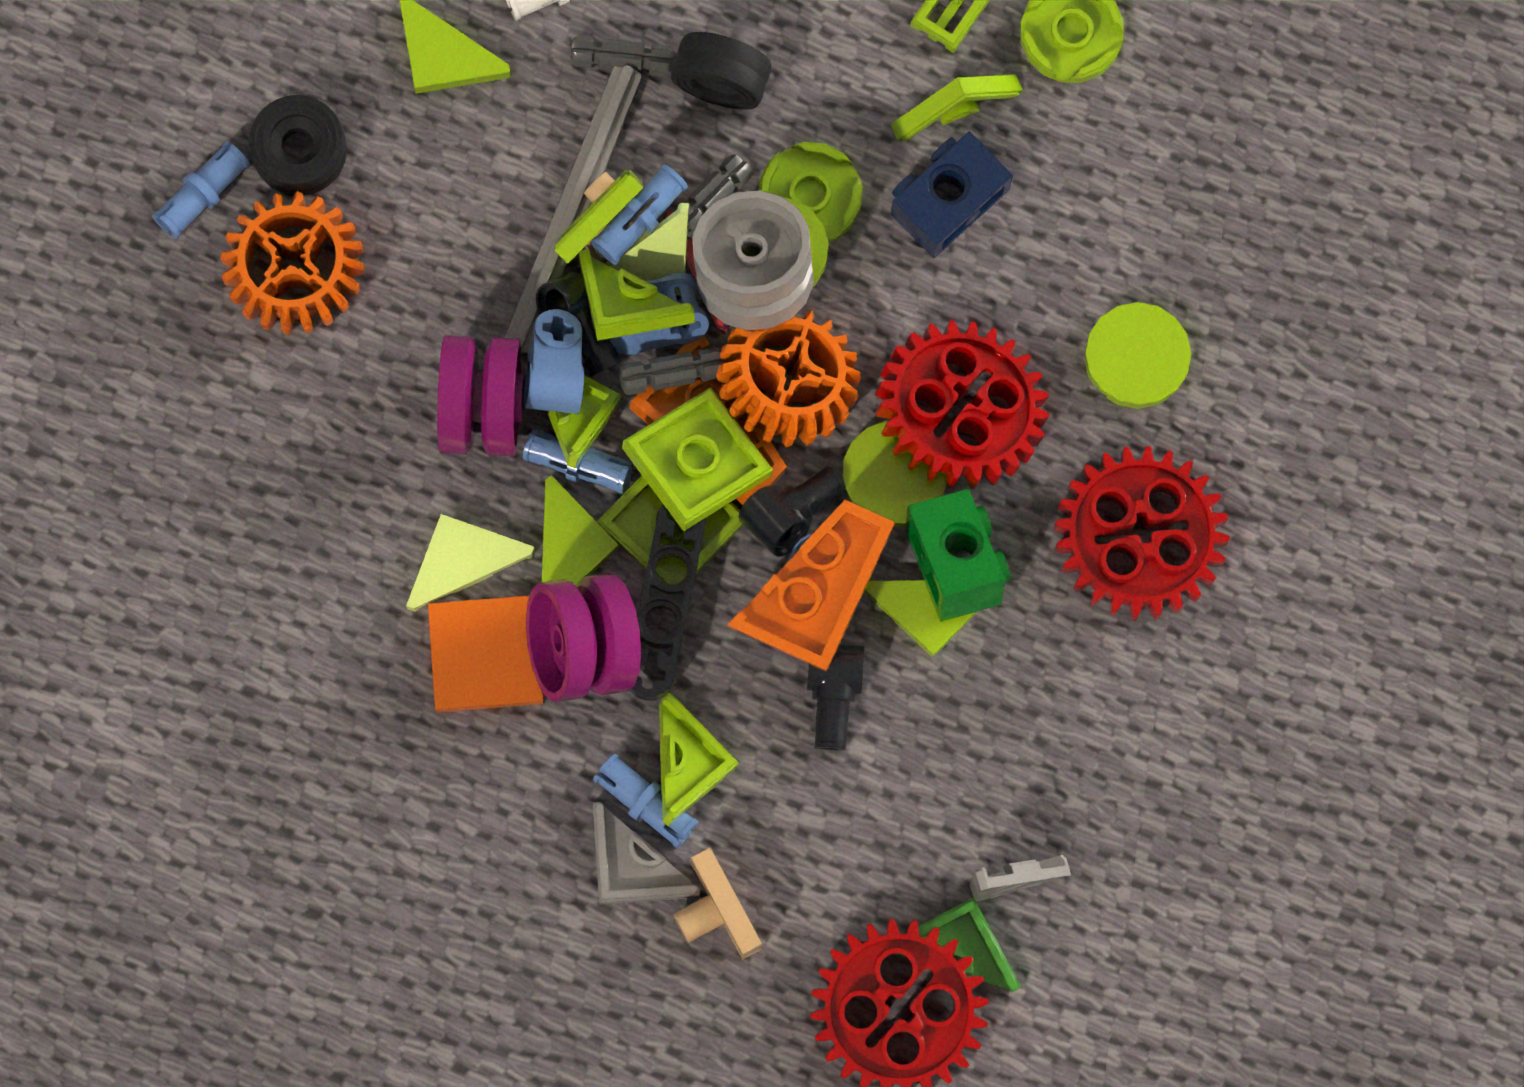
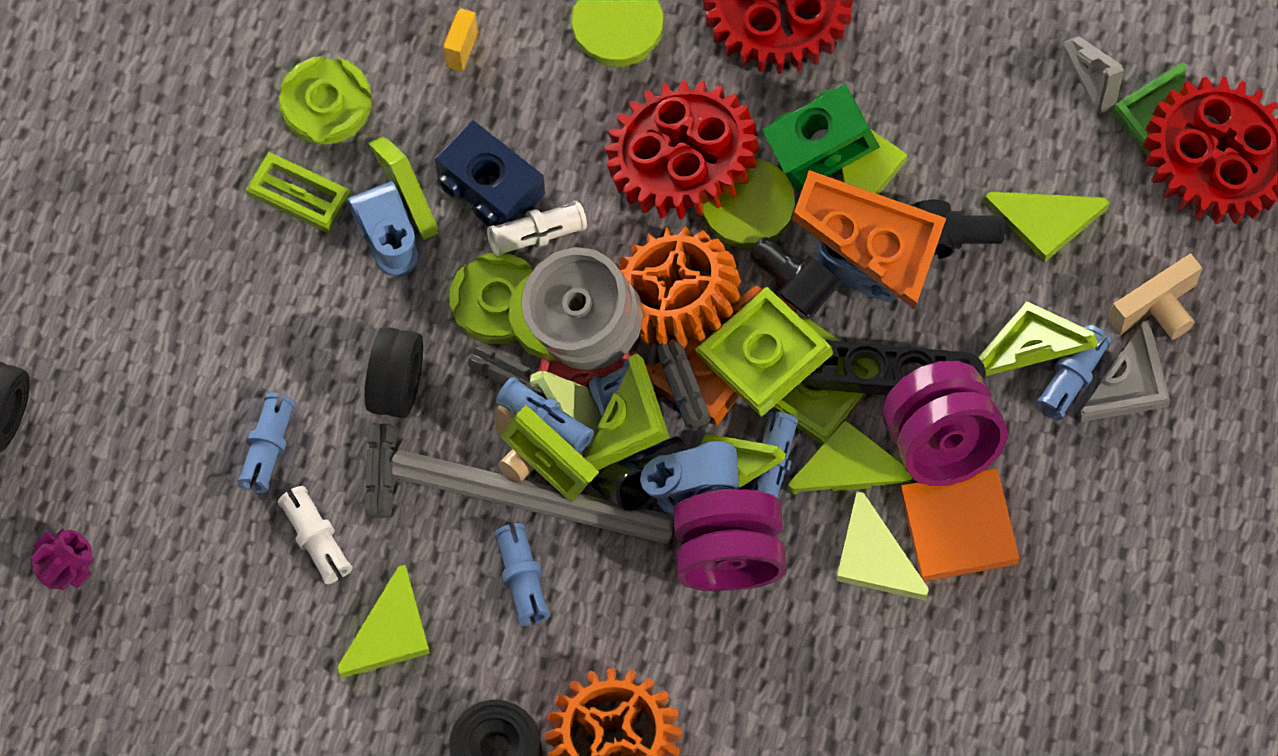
camera: 90 degrees left, 10 degrees down
none -> medium blue piece [348,181,419,277]
none -> yellow tile [443,8,478,72]
none -> white pin [487,201,587,257]
none -> medium blue pin [494,523,550,626]
none -> lime tile [984,192,1110,262]

